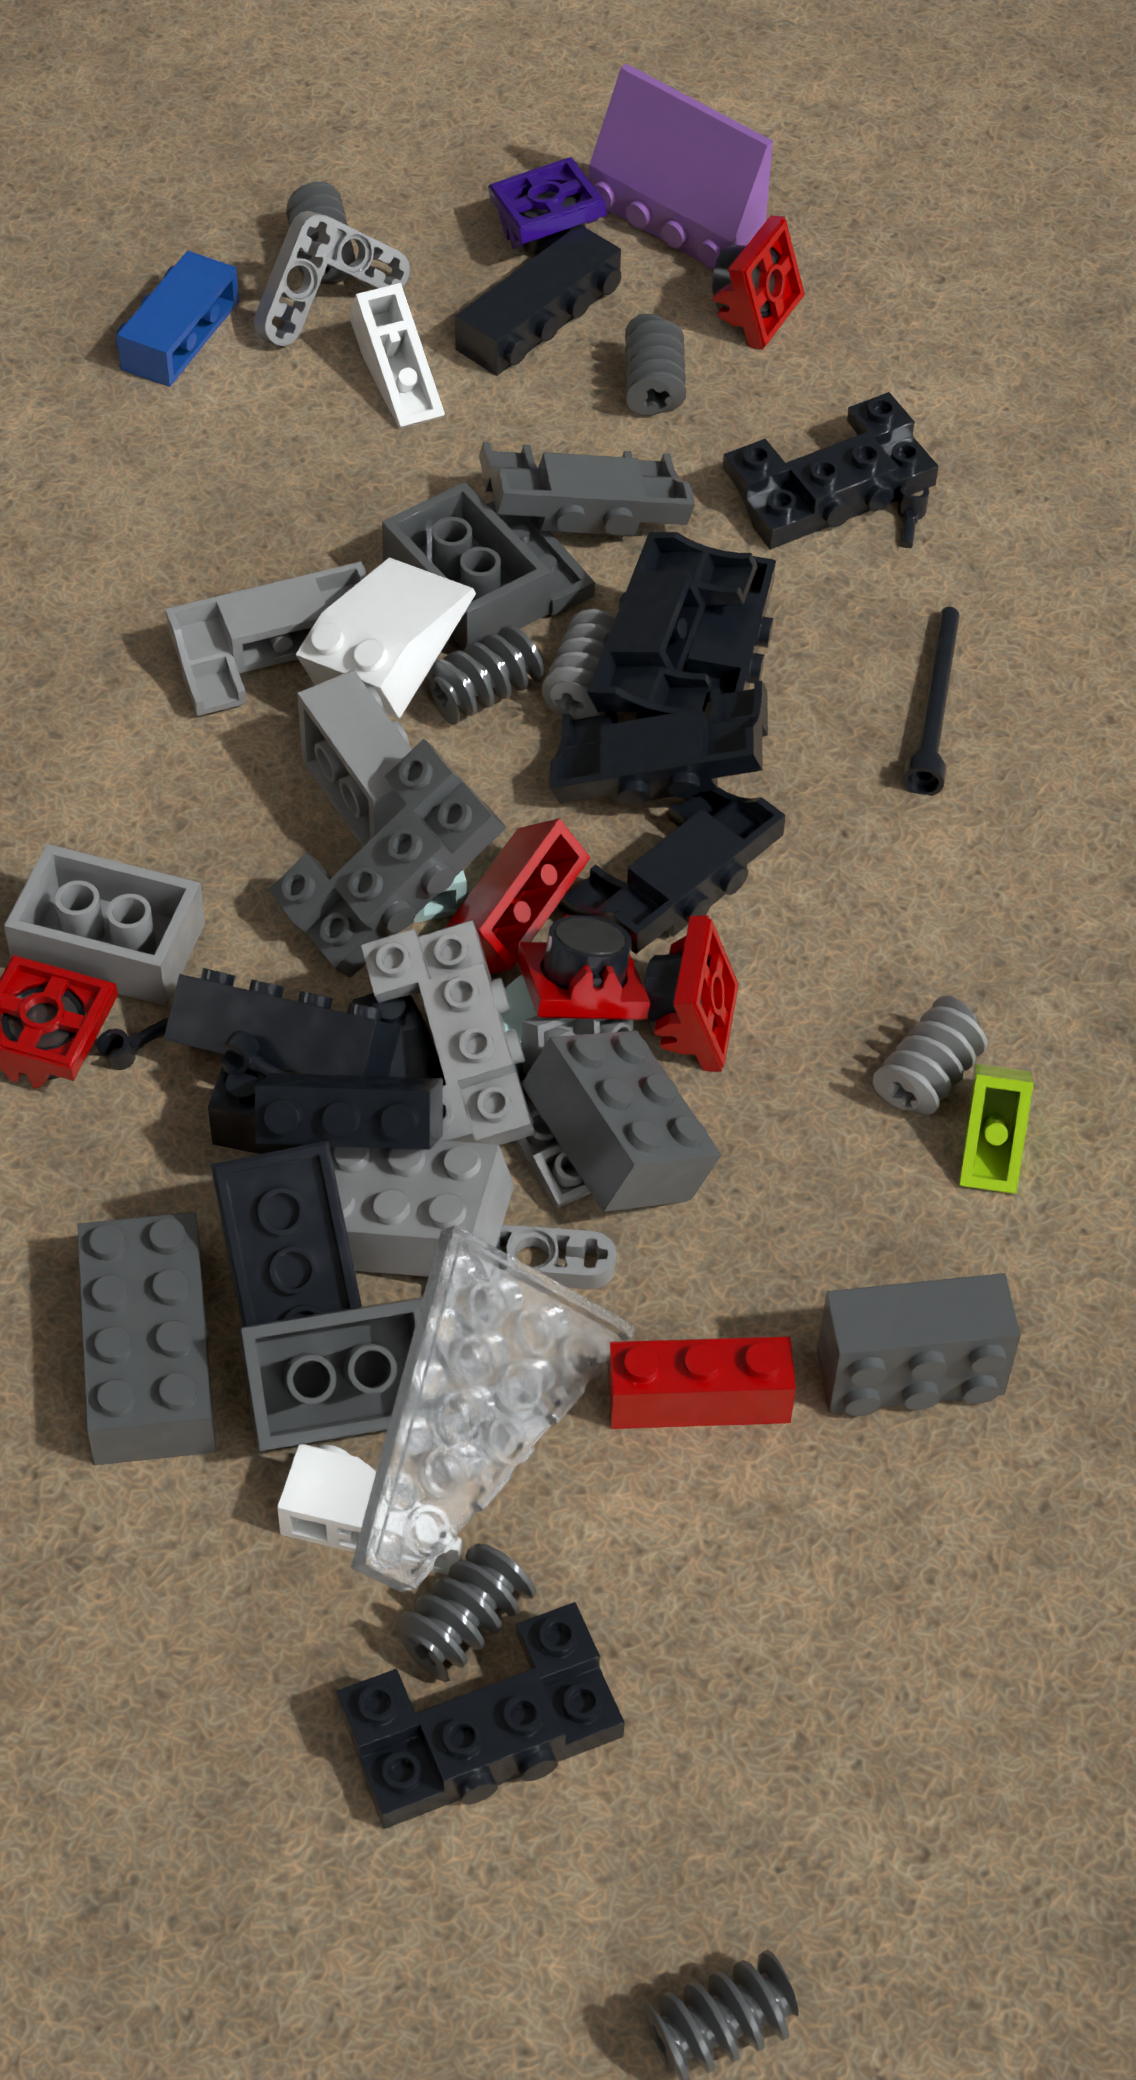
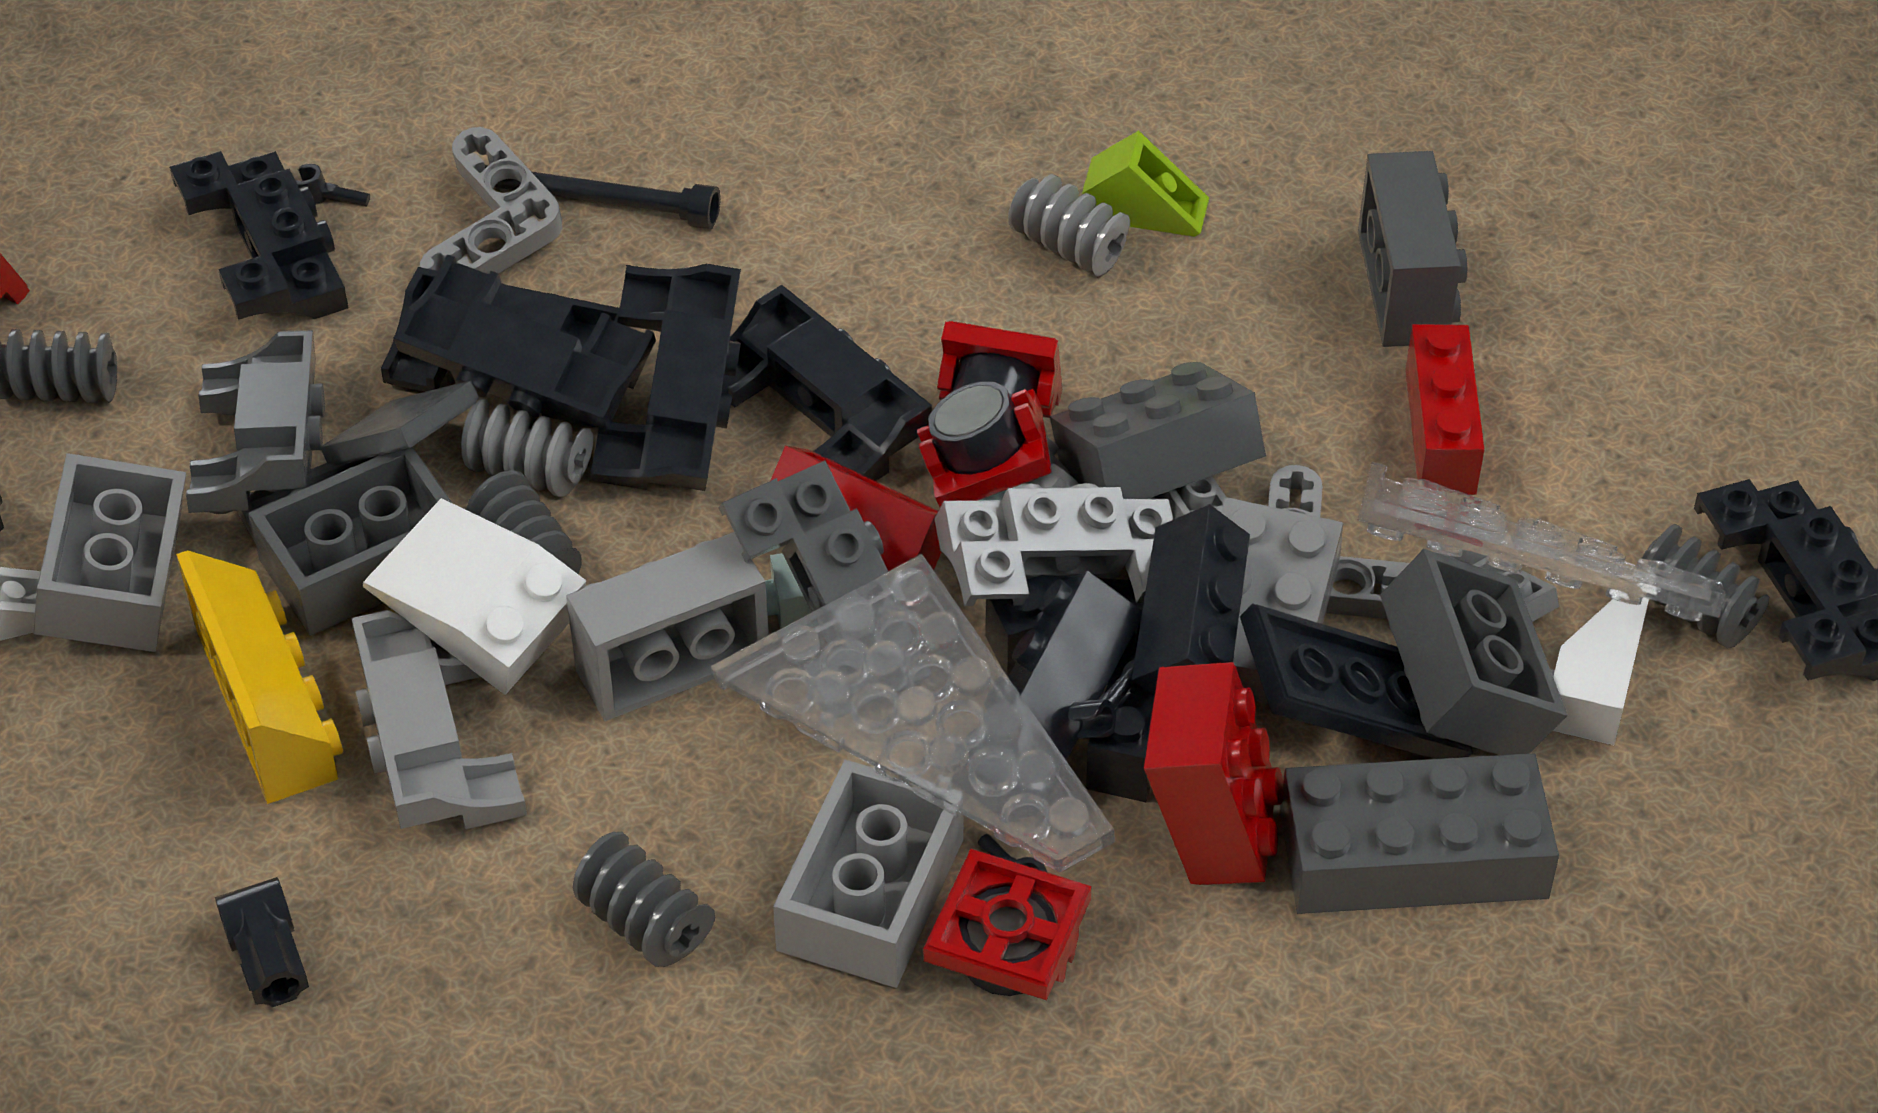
camera: 85 degrees left, 5 degrees down
none -> light grey brick [33,453,186,652]
none -> yellow slope [176,550,343,804]
none -> black piece [215,877,309,1007]
none -> dark grey tile [320,381,479,466]
none -> light grey beam [420,127,562,274]
none -> dark grey piece [573,832,715,967]
none -> clear wing [711,554,1115,873]
none -> red brick [1144,662,1283,885]

